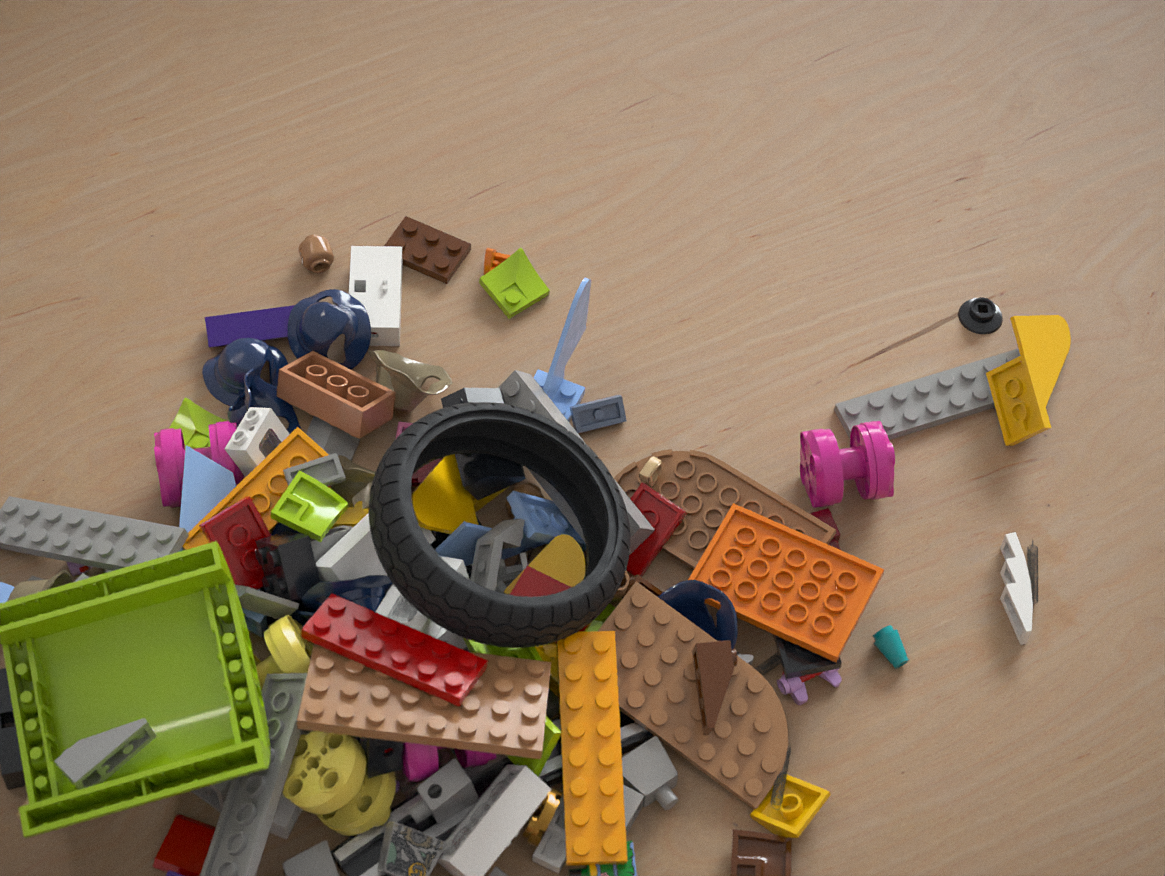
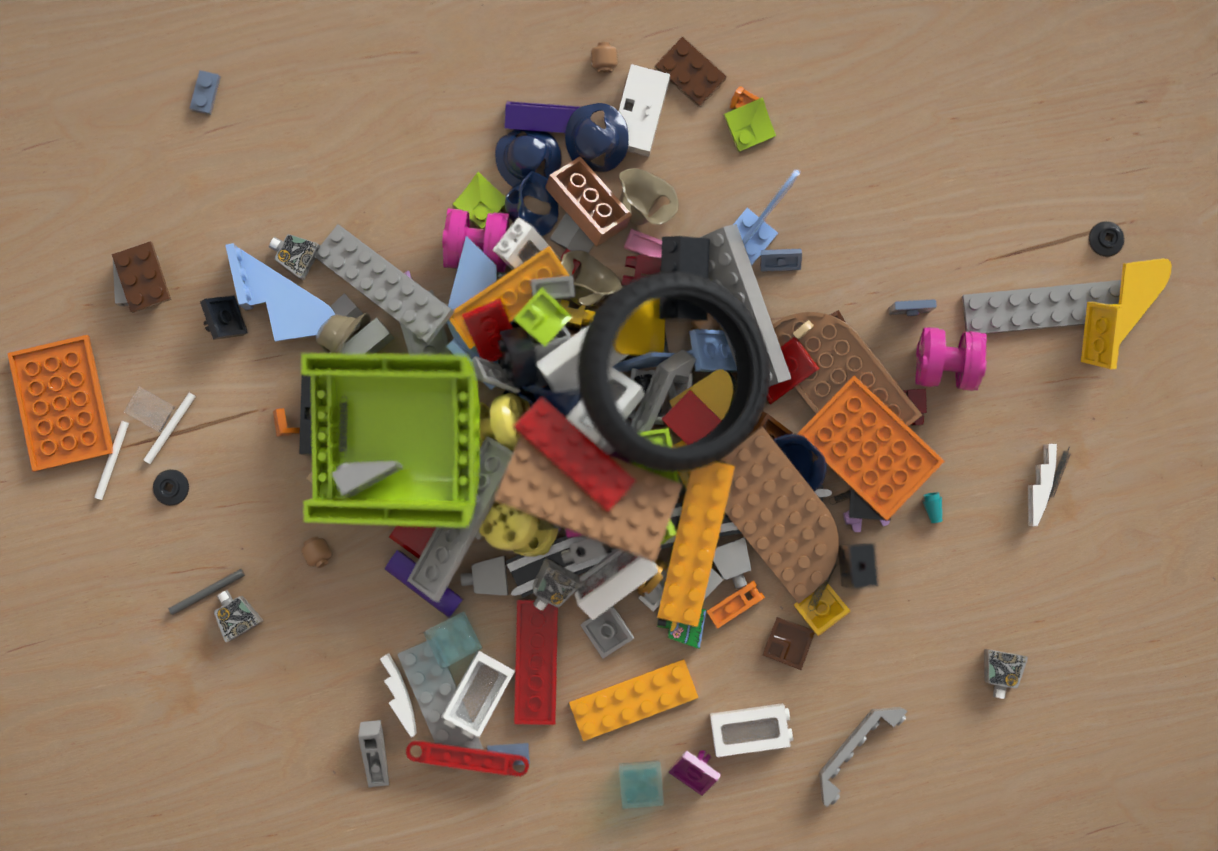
camera: 20 degrees right, 30 degrees up
reddish brown slope [692,640,737,735] -> none
none -> dark grey piece [339,396,348,458]
none -> orange plate [706,580,765,629]
none -> black brick [838,544,878,588]
none -> sand blue plate [888,299,937,316]
none -> torso [984,649,1028,699]

